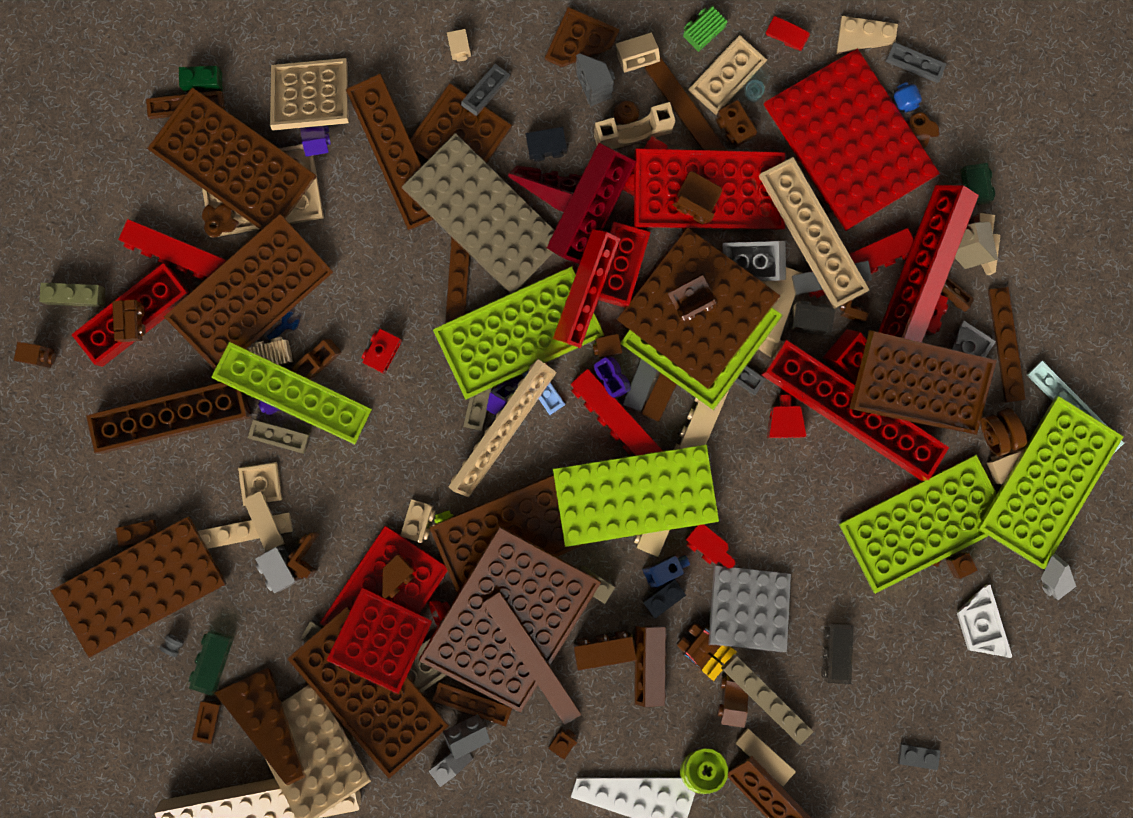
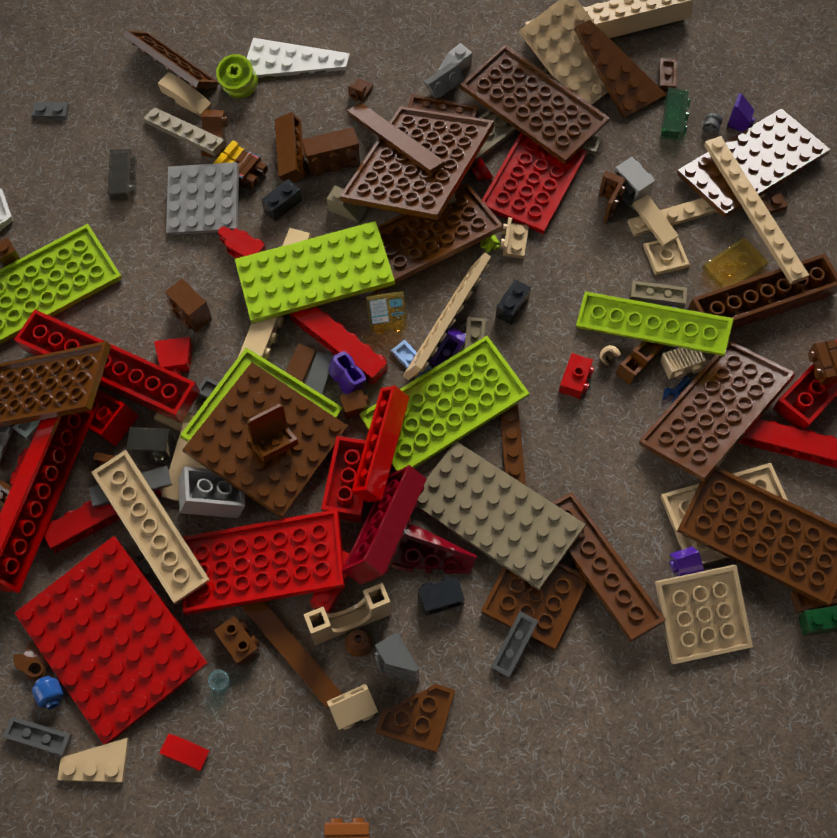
camera: 175 degrees right, 20 degrees down
reddish brown plate [202,204,239,237] -> none
red plate [326,588,433,694] -> none
reddish brown slope [382,554,416,599] -> none
tan brick [447,29,471,61] -> none
dark blue torso [642,555,690,587] -> none
reddish brown bracket [672,172,722,224] -> none
bright green brick [683,6,727,52] -> none
tan tile [689,35,767,115] -> none
none -> reddish brown brick [165,279,212,333]
none -> clear yellow slope [366,291,407,334]
none -> black brick [495,279,531,325]
none -> tan arm [600,345,621,365]
none -> clear yellow plate [702,237,768,288]
none -> tan plate [704,136,809,284]
none -> dark purple slope [727,93,755,132]

